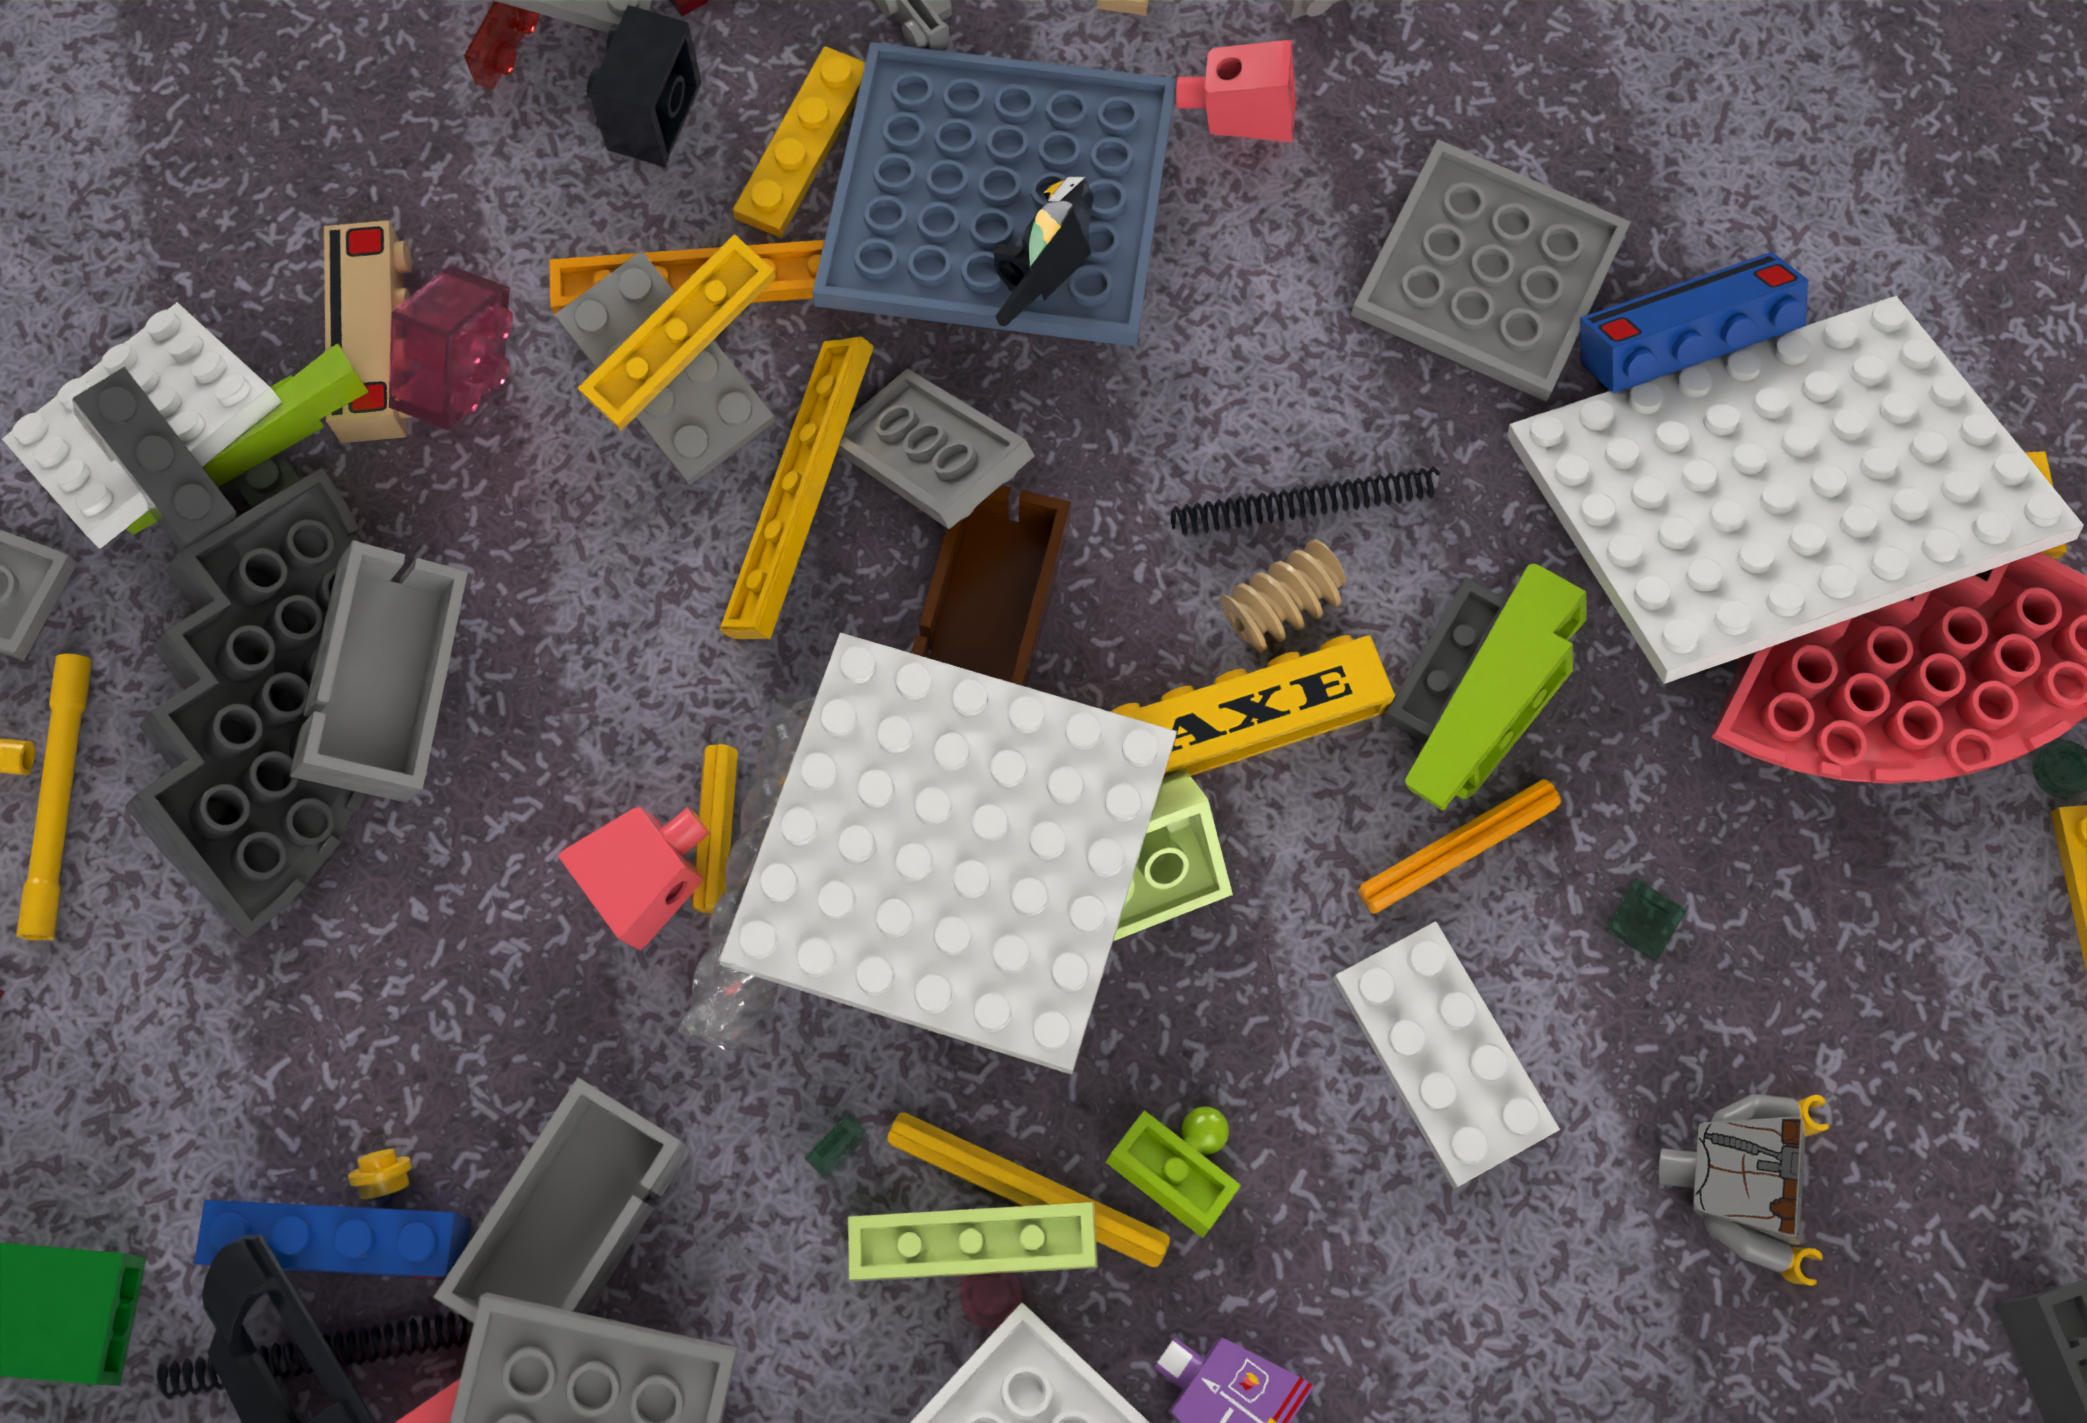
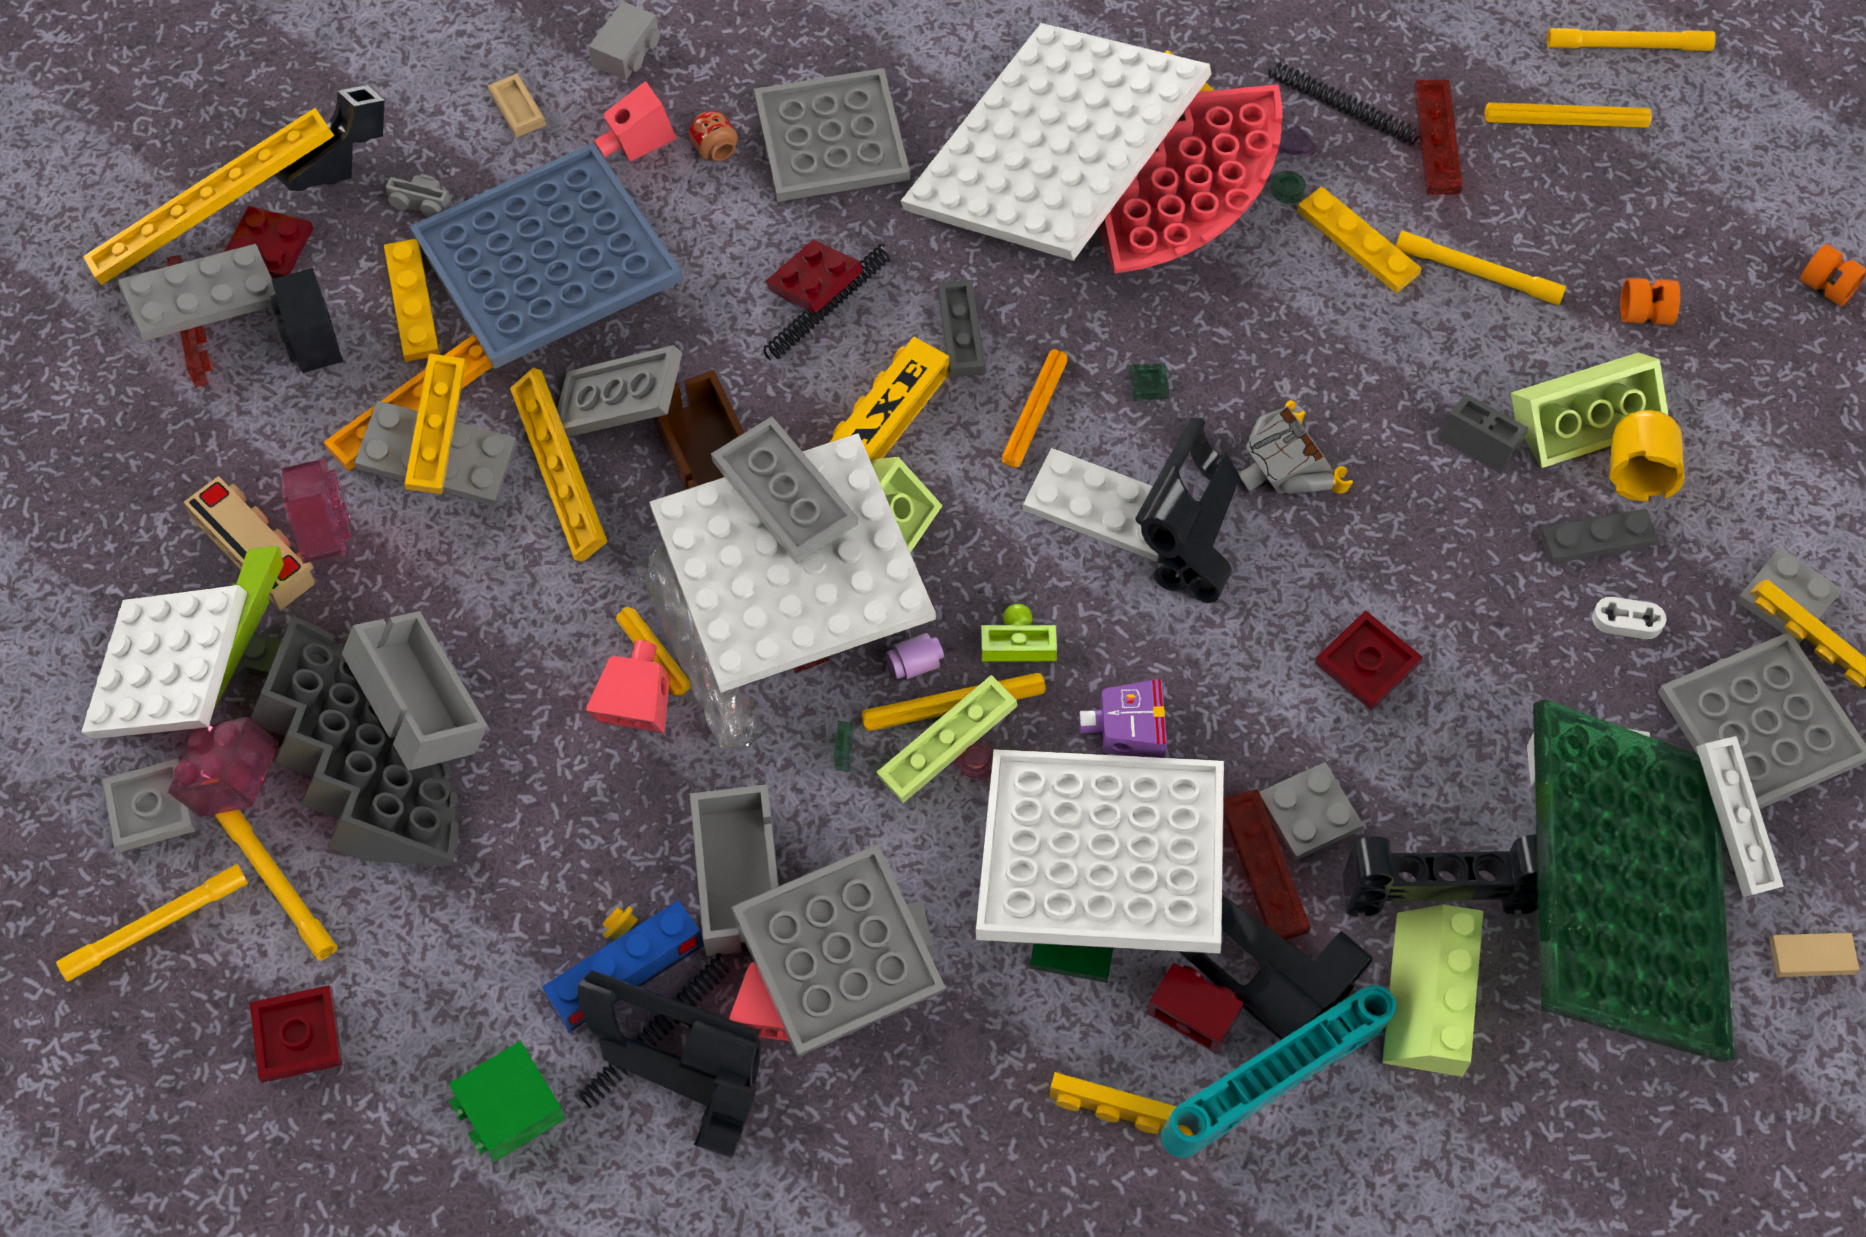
camera: 35 degrees left, 10 degrees down
dark grey arch [72,367,236,551] -> none
black animal [992,177,1093,327] -> none
tan piece [1220,539,1346,653] -> none
lime wedge [1405,564,1587,810] -> none
blue brick [1580,252,1809,393] -> none
none -> clear pink brick [167,717,280,817]
none -> nougat head [688,111,738,162]
none -> light grey plate [711,416,858,564]
none -> dark red plate [766,240,863,314]
none -> lavender brick [885,633,944,680]
none -> black panel [1135,418,1240,603]

